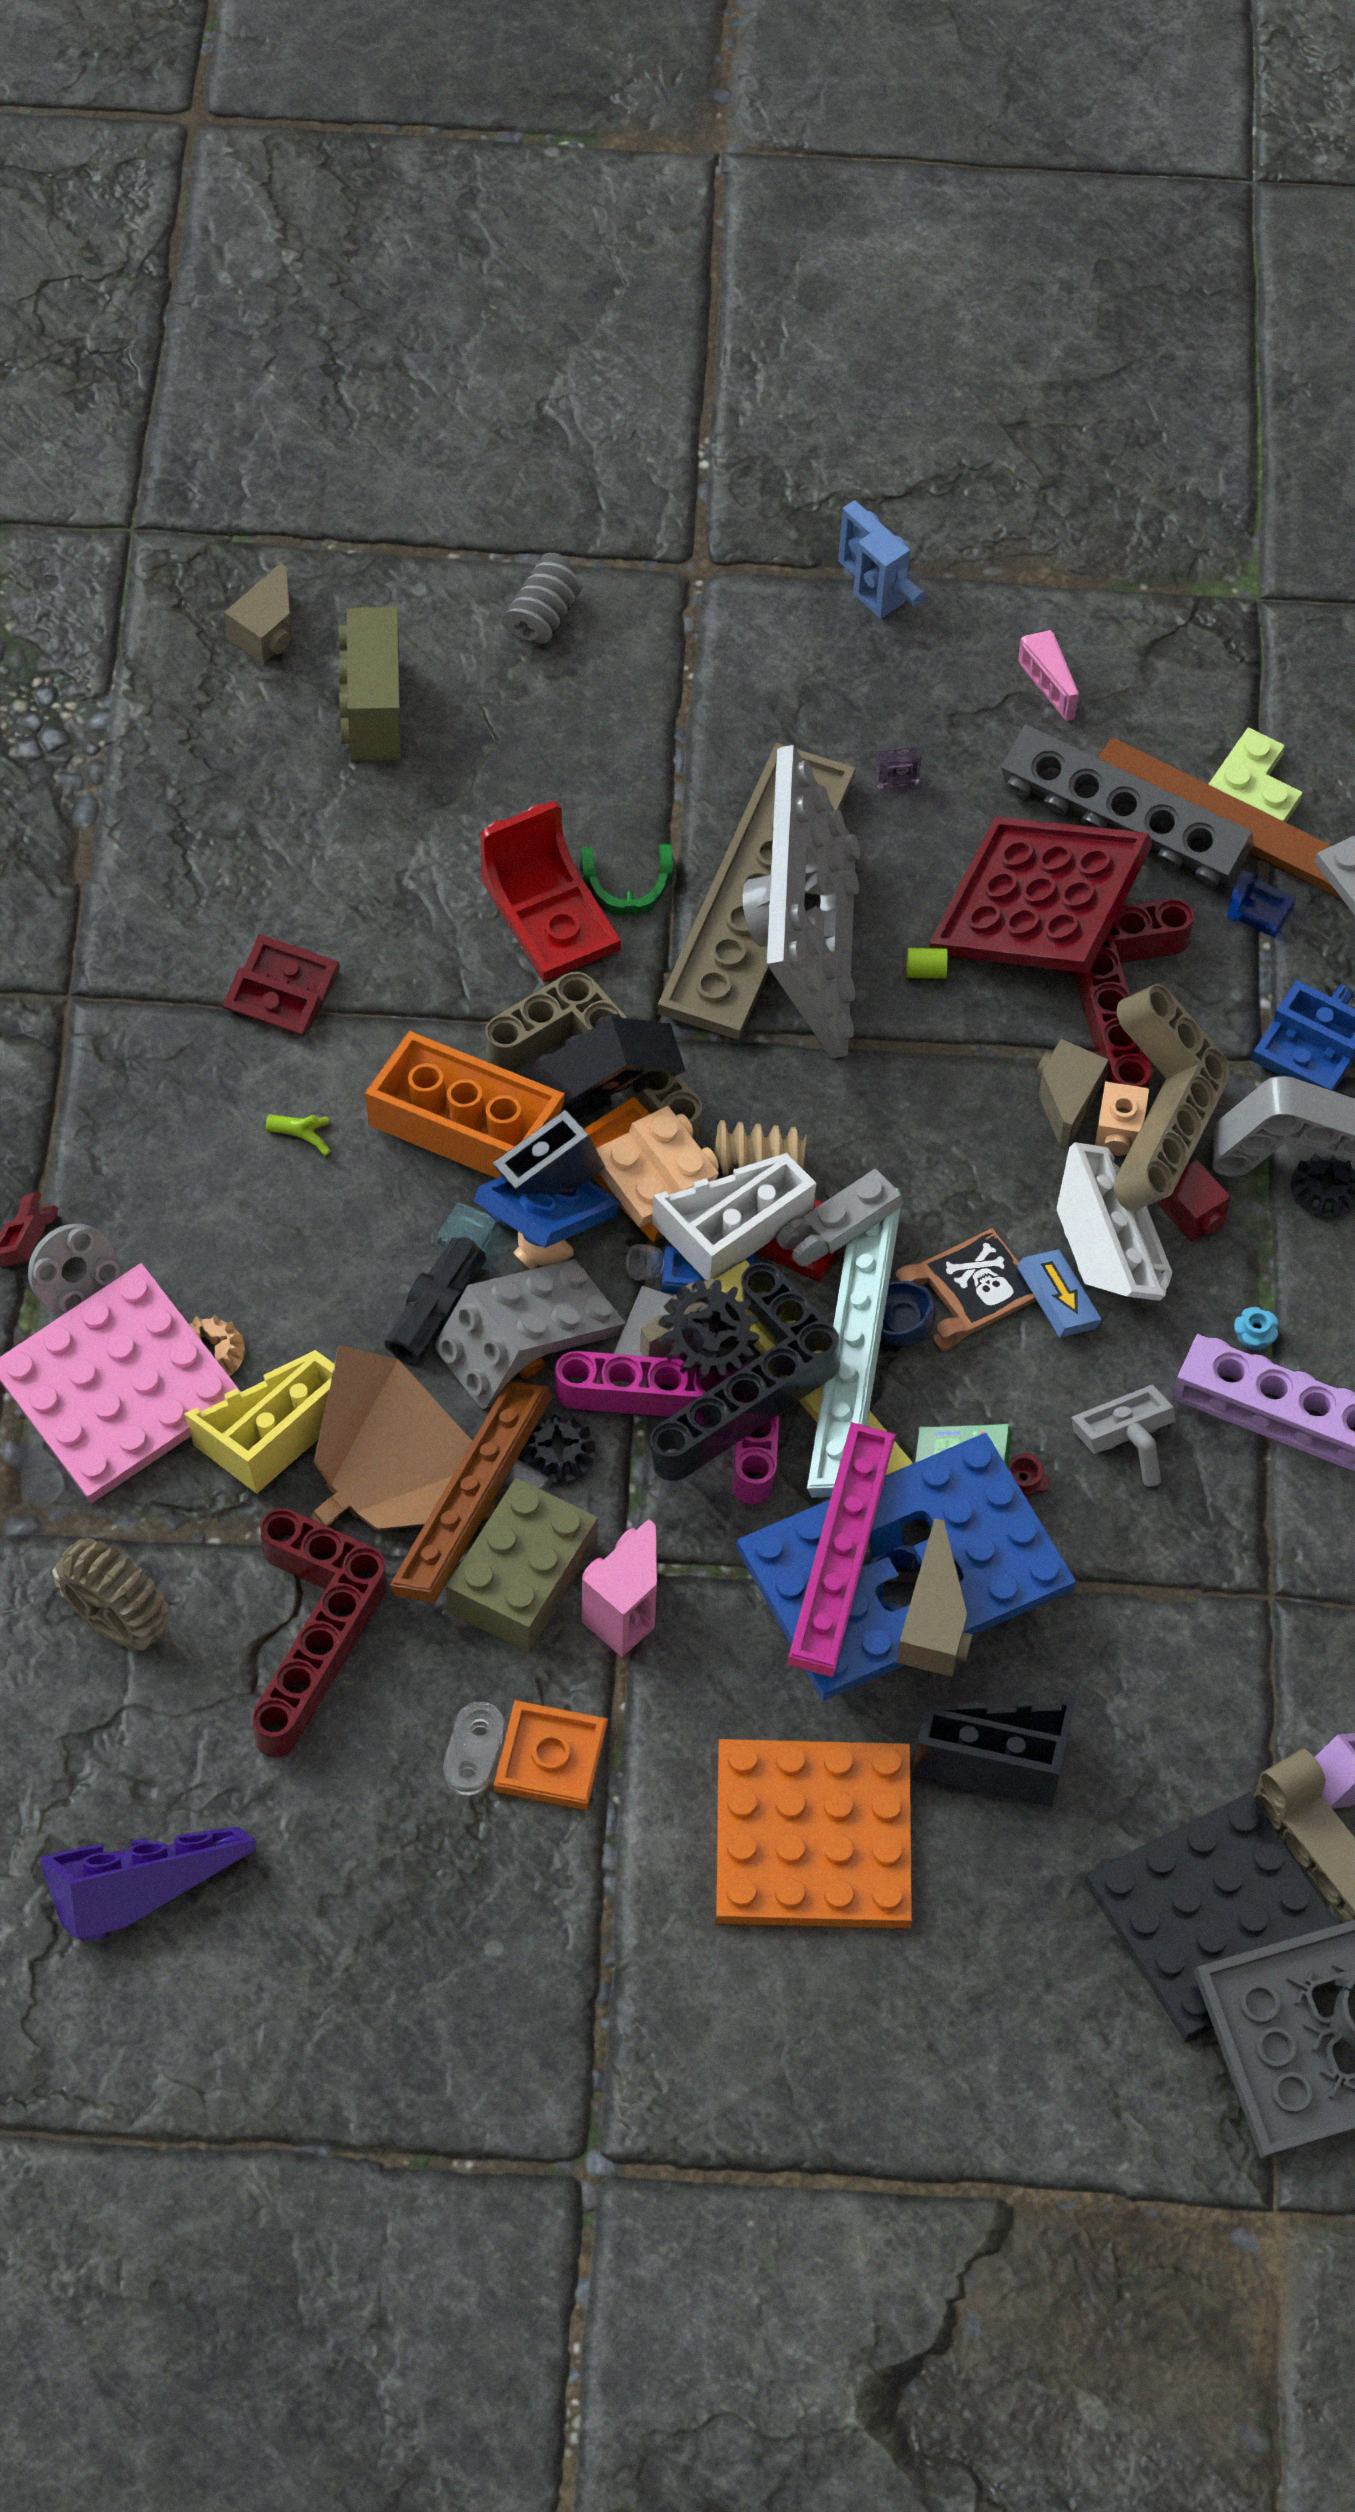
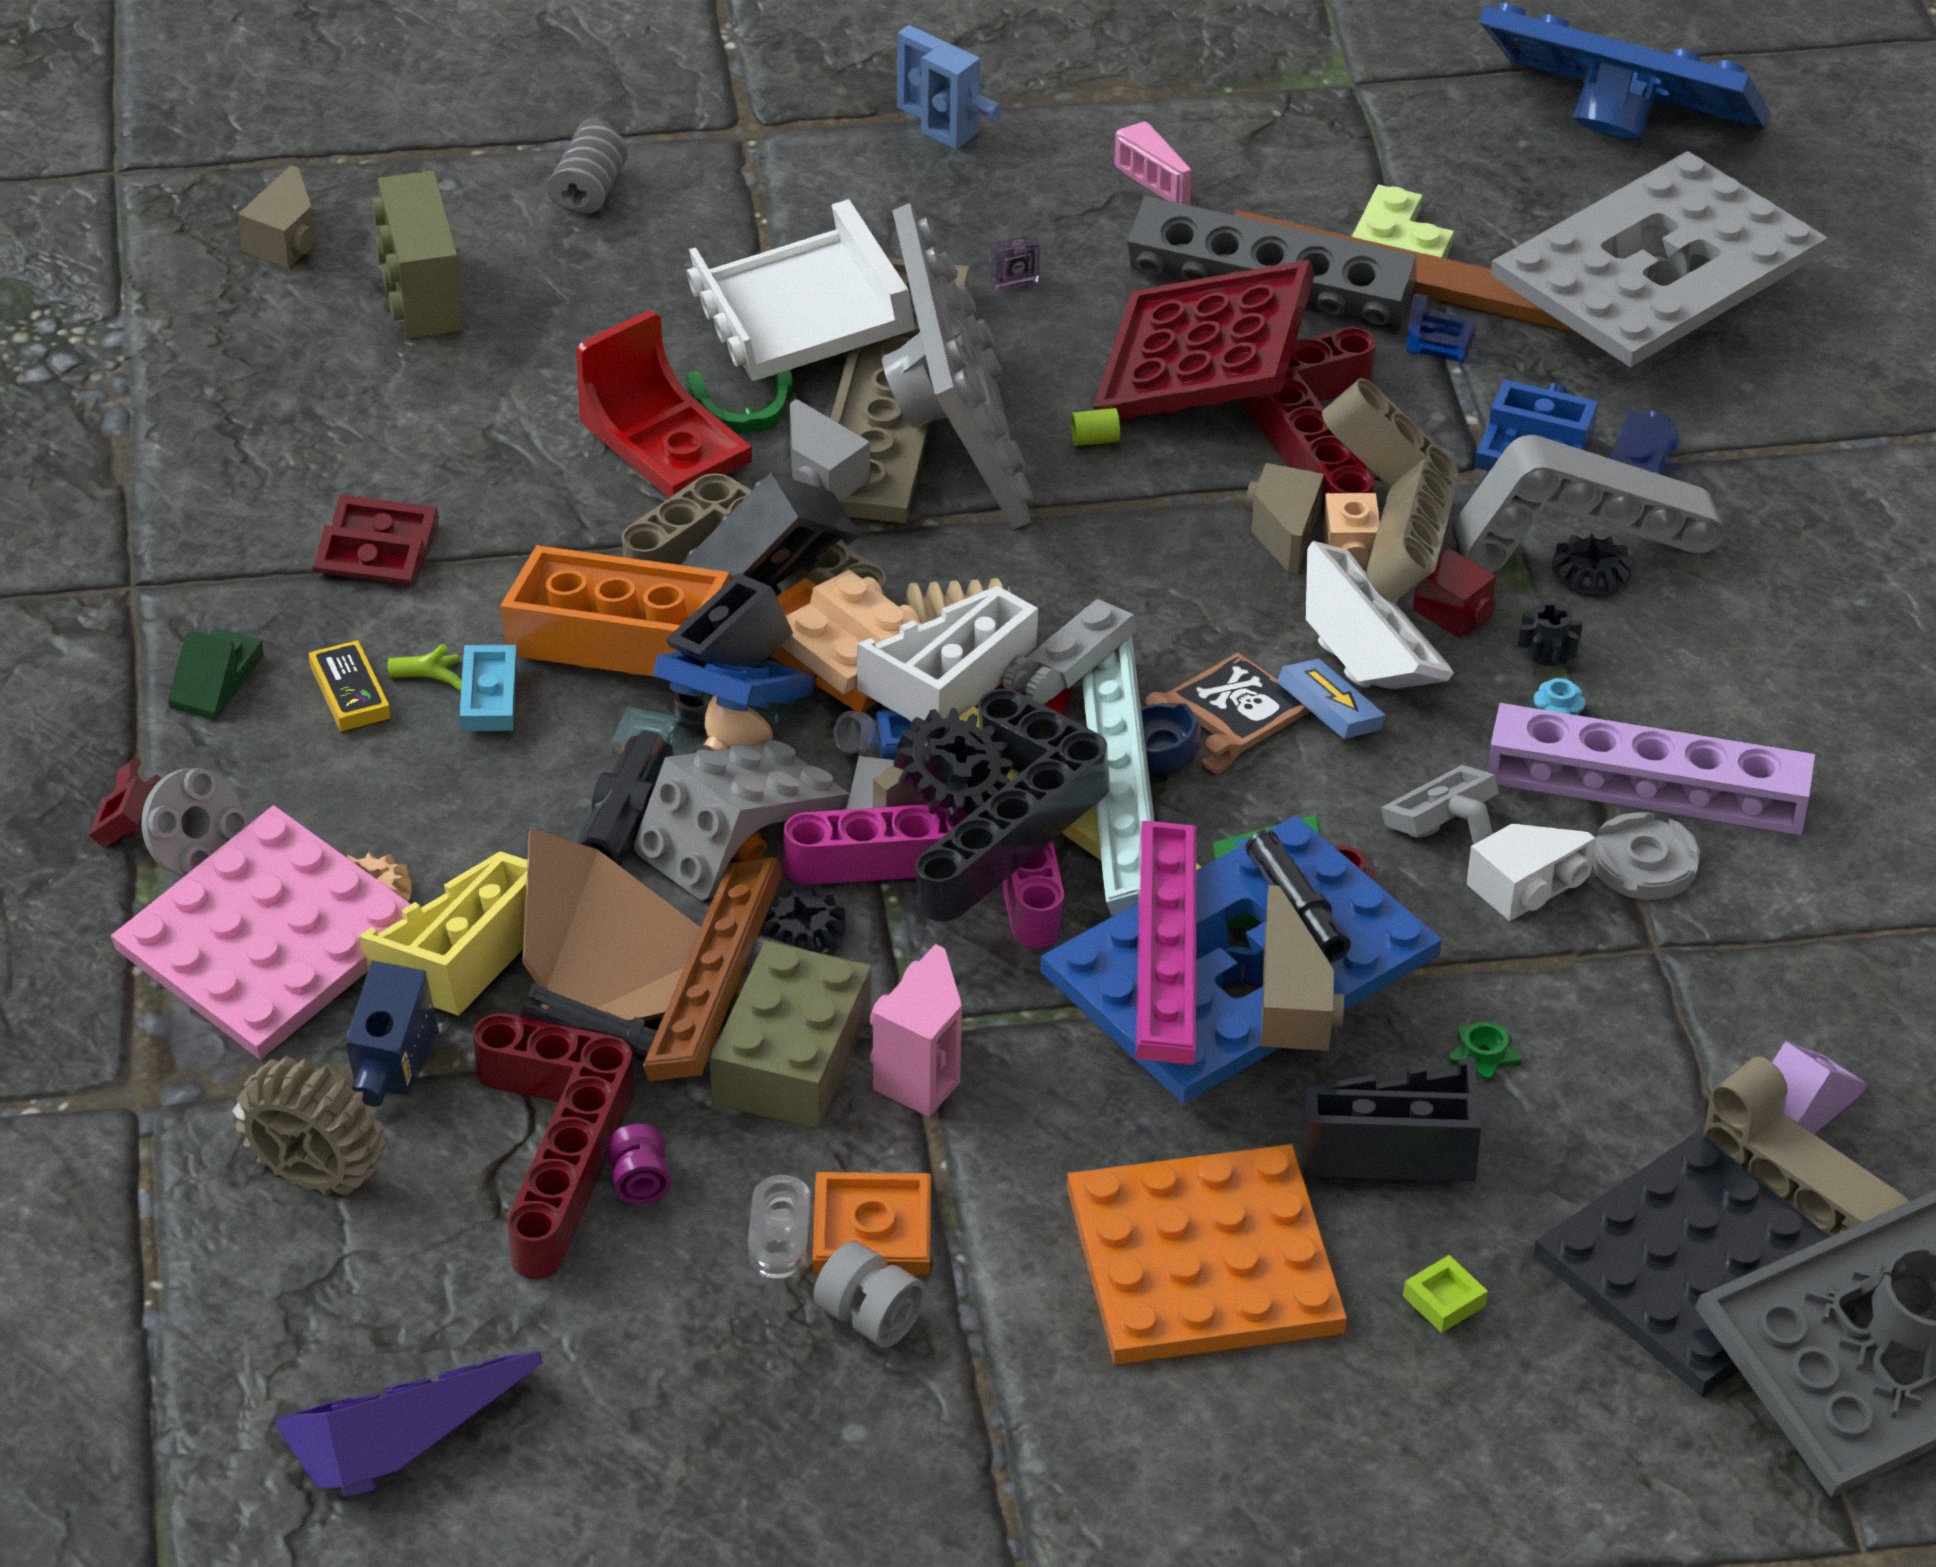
camera: 10 degrees left, 15 degrees down
none -> dark green slope [168,627,264,721]
none -> tile [308,640,390,732]
none -> dark blue torso [346,960,438,1107]
none -> medium azure plate [460,645,517,731]
none -> black pin [520,983,657,1061]
none -> magenta wheel [607,1123,671,1205]
none -> white panel [686,199,916,381]
none -> light grey slope [790,399,870,502]
none -> light grey wheel [814,1240,926,1348]
none -> black pin [1245,830,1351,963]
none -> lime plate [1403,1255,1488,1333]
none -> green plate [1449,1022,1522,1081]
none -> white slope [1467,824,1595,921]
none -> black gear [1517,602,1583,666]
none -> light grey tile [1592,812,1700,900]

